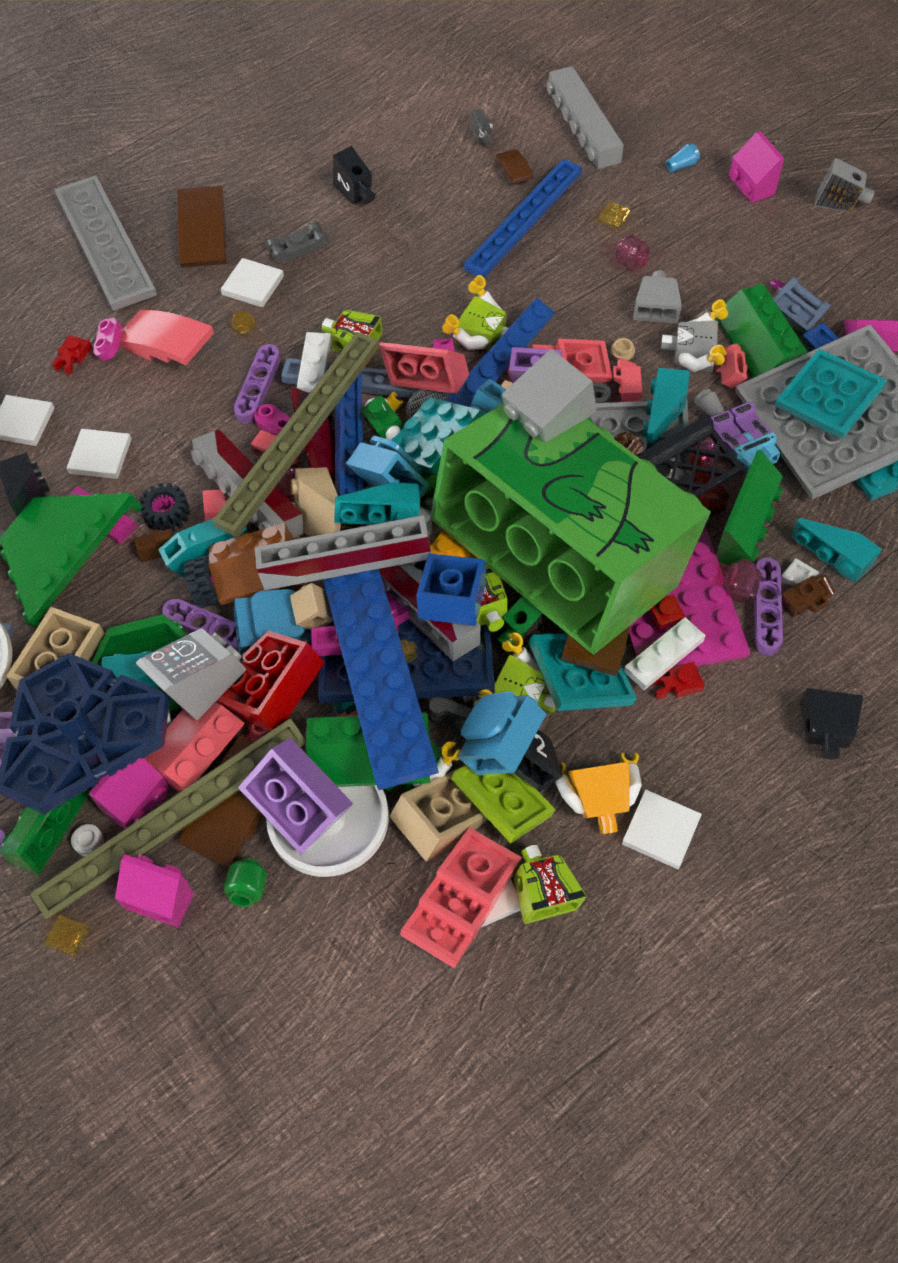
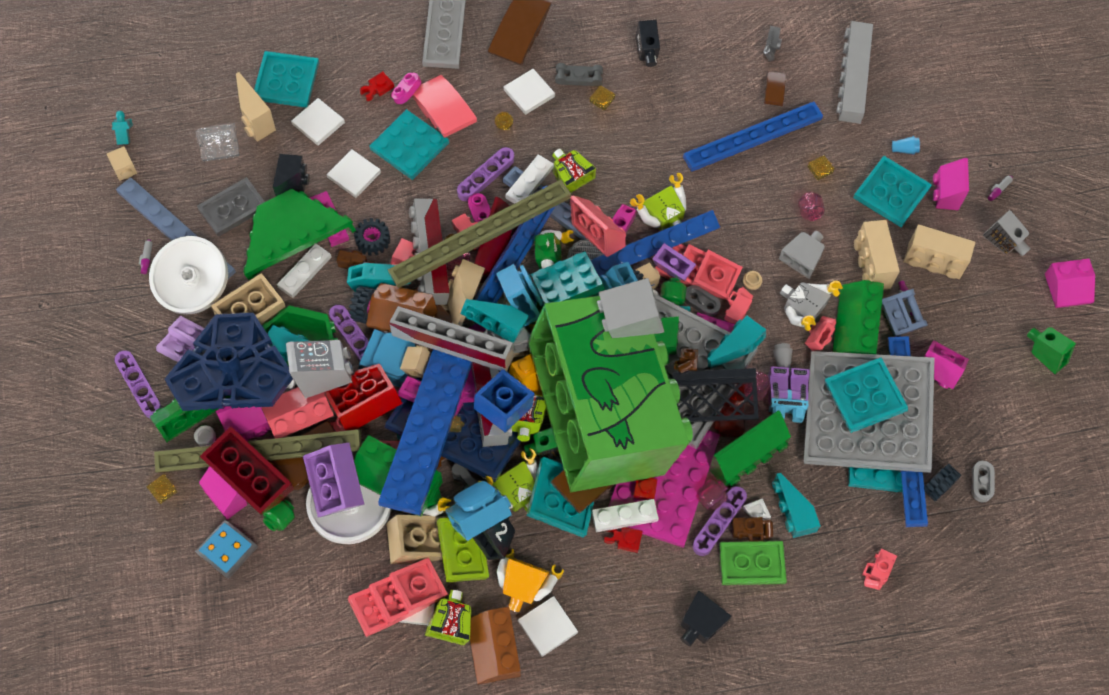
camera: 25 degrees right, 5 degrees up
none -> dark azure slope [195,520,258,579]
none -> dark red slope [200,426,294,515]
none -> white plate [277,244,331,298]
none -> teal plate [370,109,449,180]
none -> dark orange slope [470,607,521,685]
none -> clear yellow plate [590,85,615,111]
none -> bright green tile [719,541,787,585]
none -> teal plate [853,156,932,228]
none -> tan brick [854,220,900,290]
none -> tan brick [904,224,975,279]
none -> piece [988,175,1013,201]

